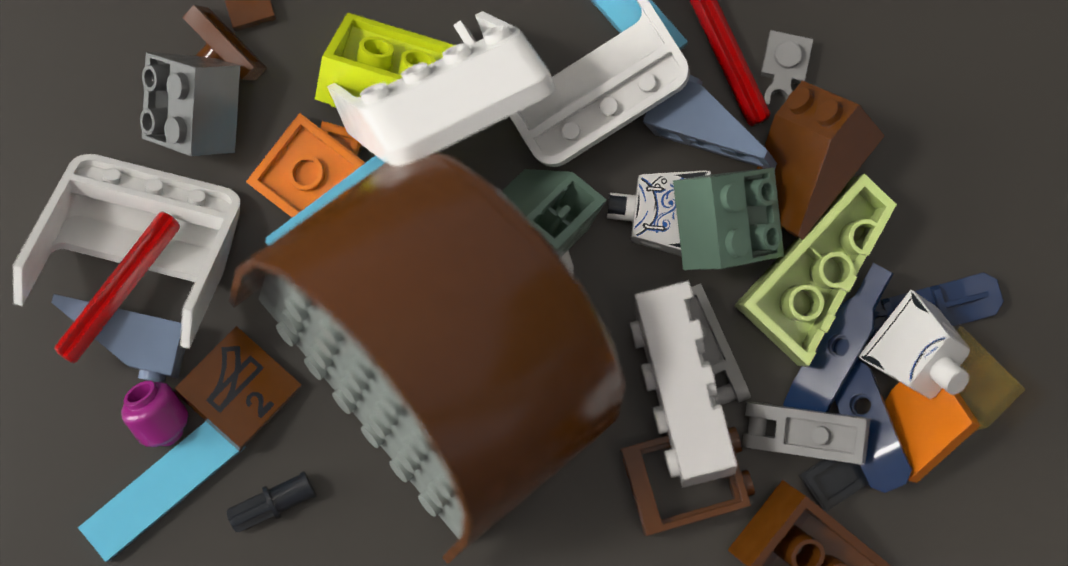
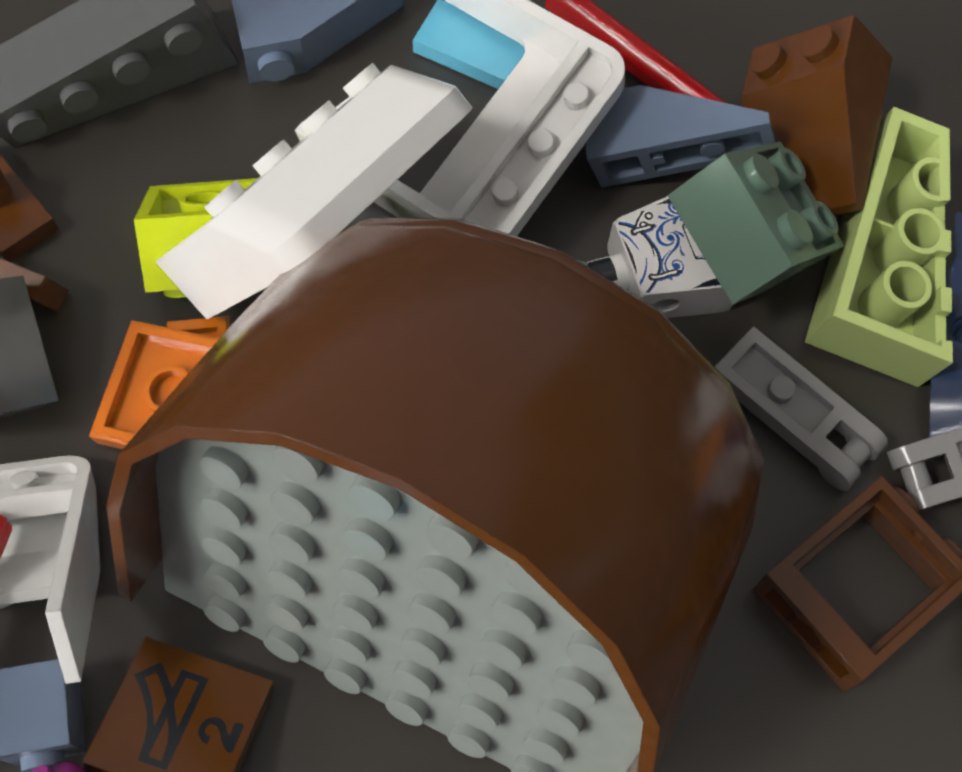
camera: 30 degrees left, 15 degrees down
white wedge [629,281,737,488] -> none
light grey plate [760,30,813,106] -> none

